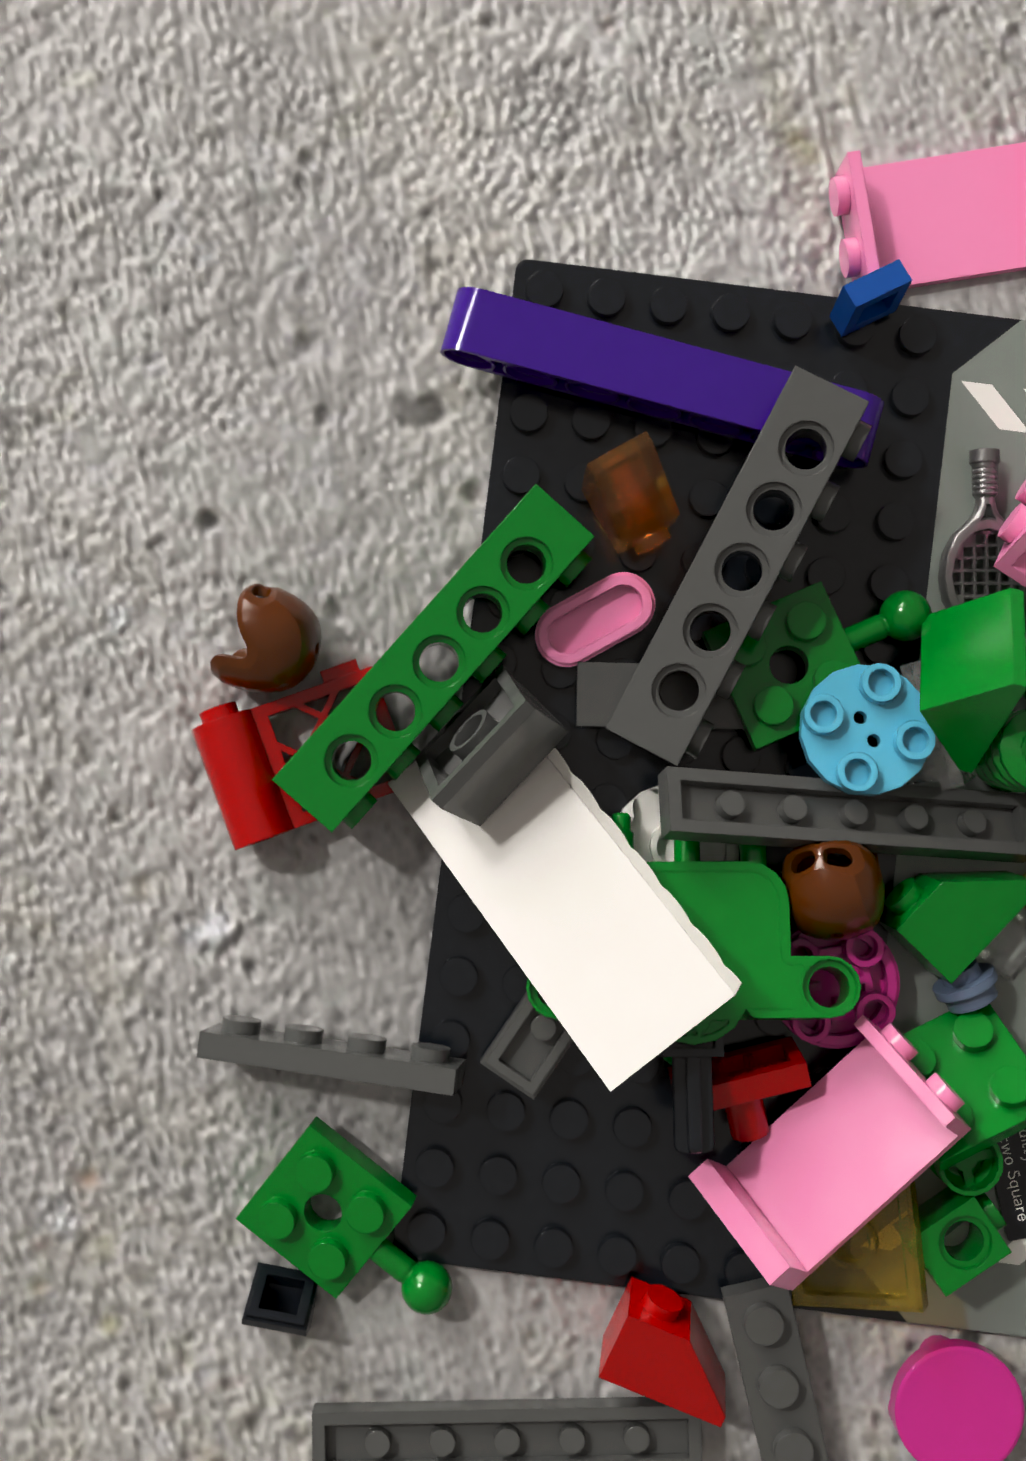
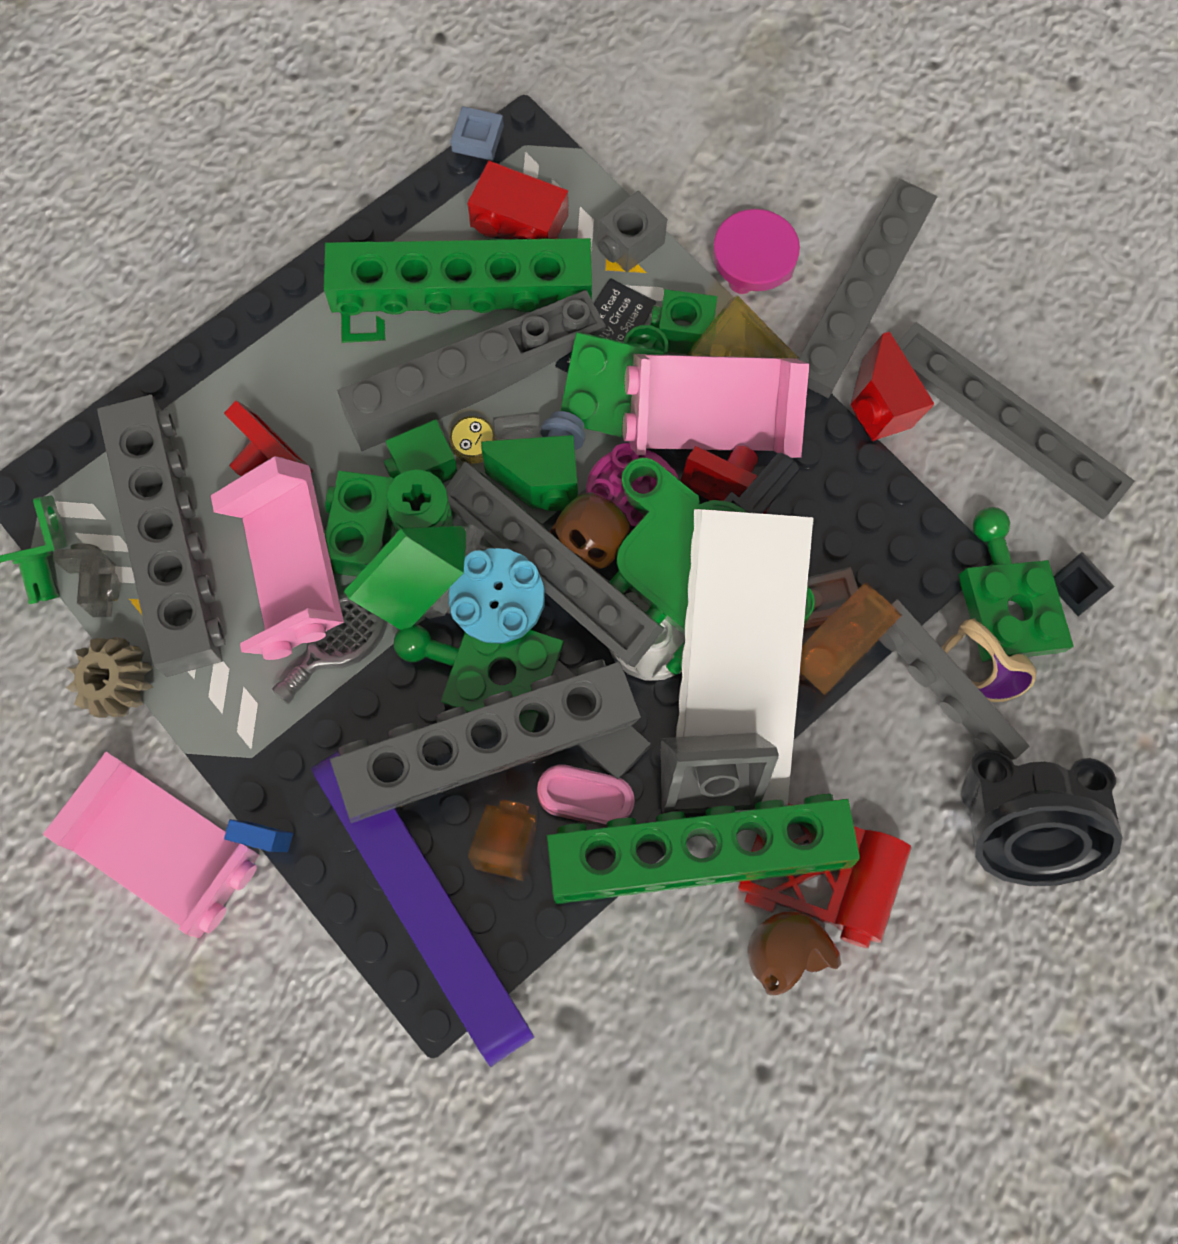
camera: 140 degrees left, 15 degrees down
none -> clear orange slope [800,582,902,695]
none -> tan piece [941,619,1037,702]
none -> black piece [960,750,1123,886]

